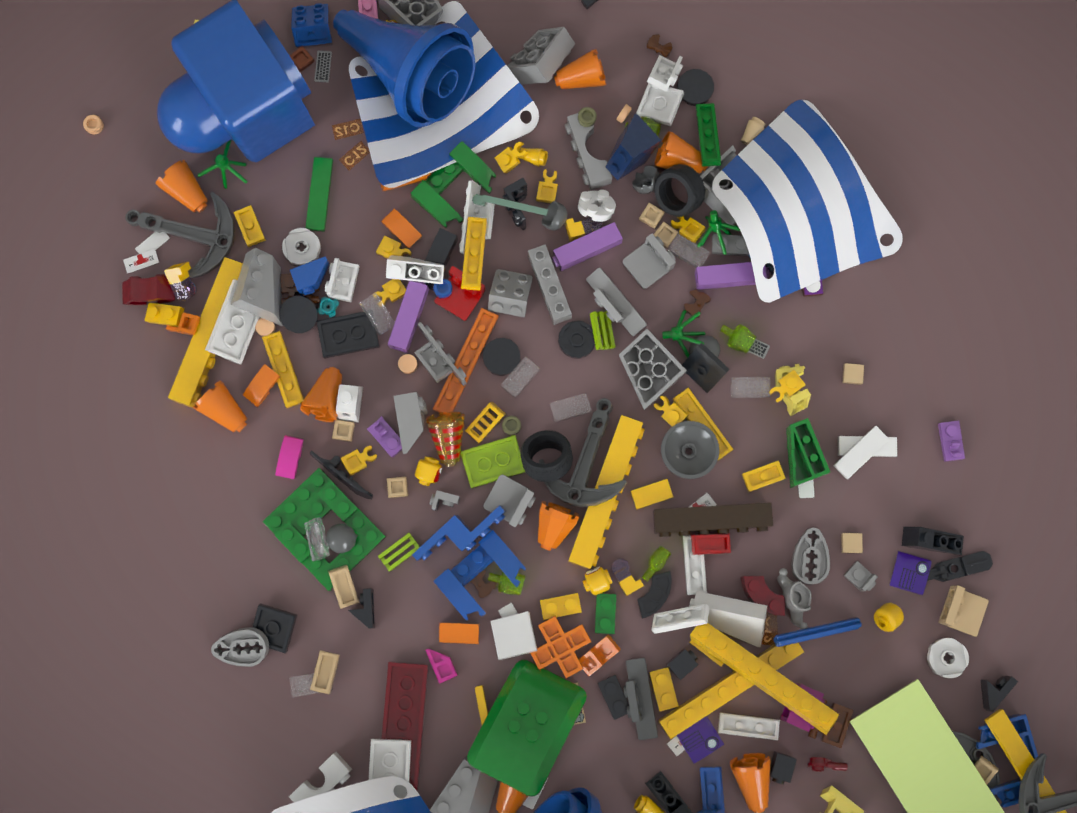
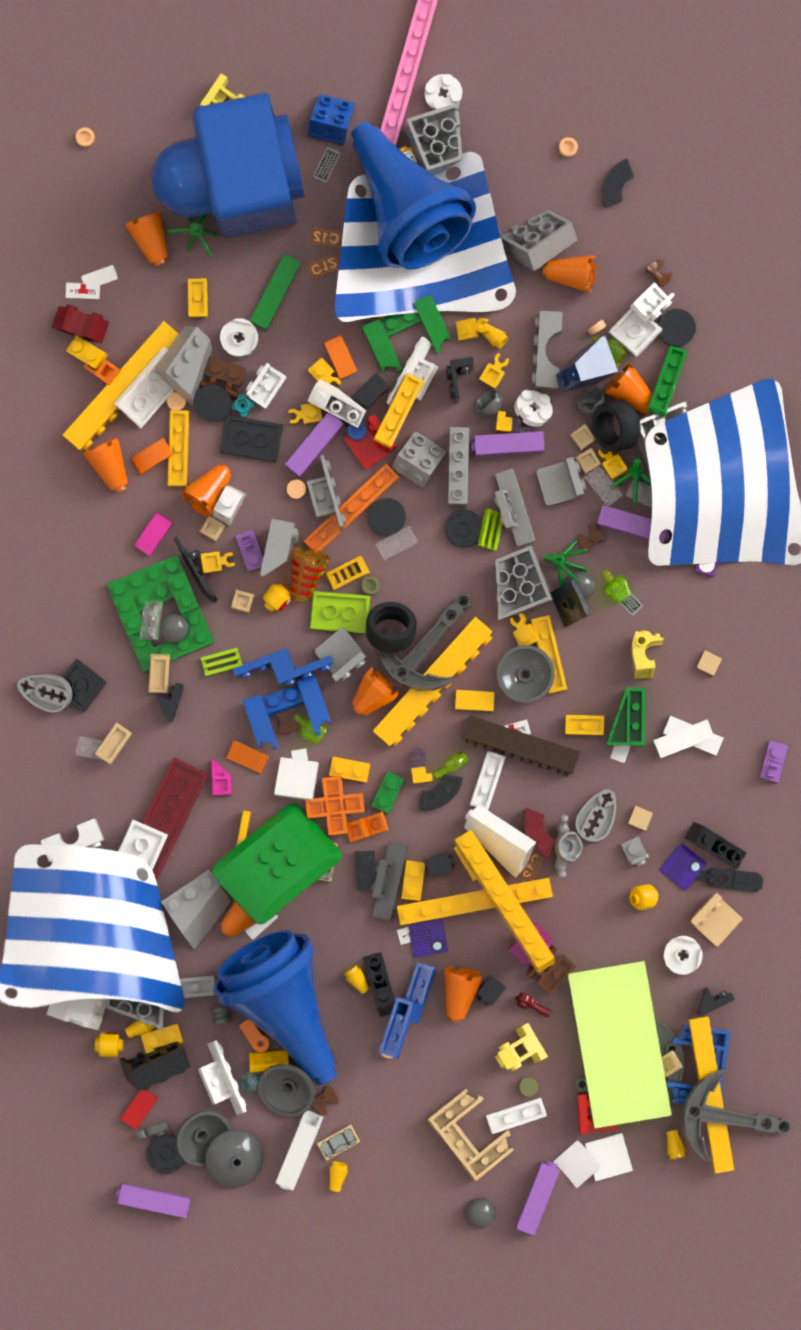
camera: 20 degrees right, 5 degrees up
dark grey piece [125,192,235,279] -> none
leg [164,262,196,301] -> none
copper tile [290,46,315,73] -> none
blue slope [290,256,330,295] -> none
clear tile [359,293,395,335] -> none
light grey bracket [430,490,460,511] -> none
sand green piece [472,194,548,216] -> none
clear tile [550,393,592,422] -> none
olive tile [578,107,597,127] -> none
yellow head [582,567,612,596] -> none
white tile [651,603,709,634] -> none
red tile [691,533,731,555] -> none
white tile [718,712,780,740] -> none
clear plate [731,377,771,398] -> none
tan cone [741,117,765,145] -> none
yellow plate [769,370,806,403] -> none
blue axle [773,617,862,647] -> none

